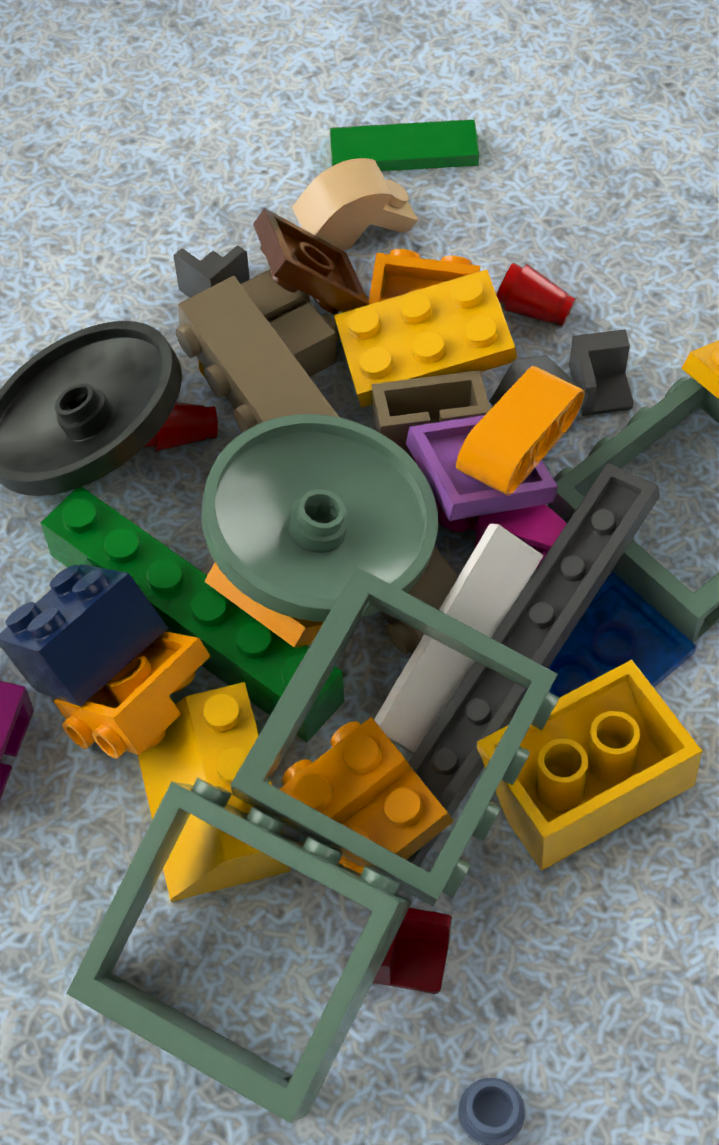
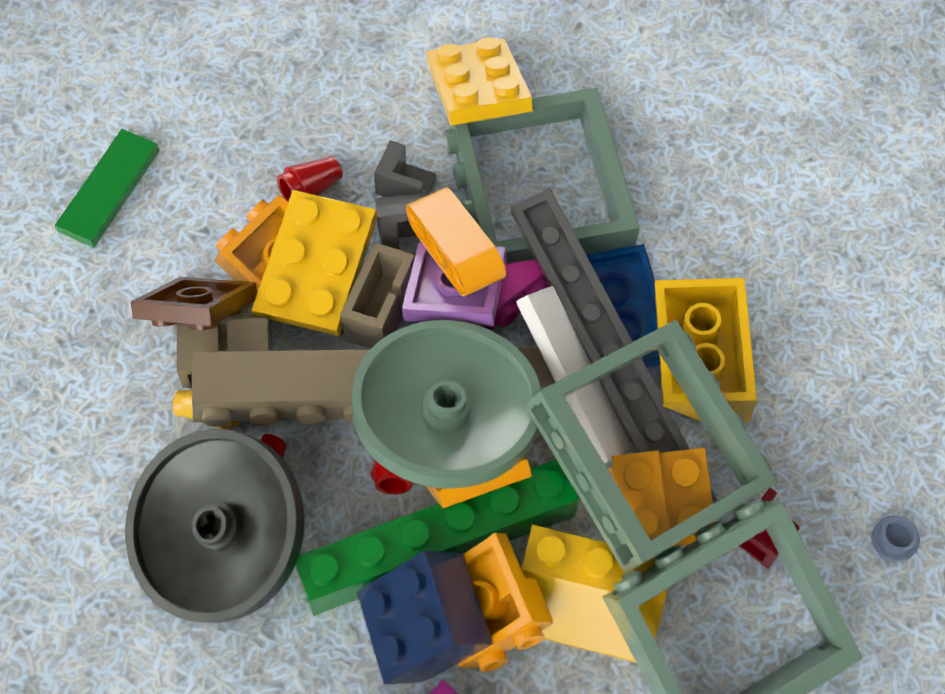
camera: 65 degrees left, 5 degrees up
dark grey panel [173,246,250,298] -> none
tan brick [292,158,418,251] -> none

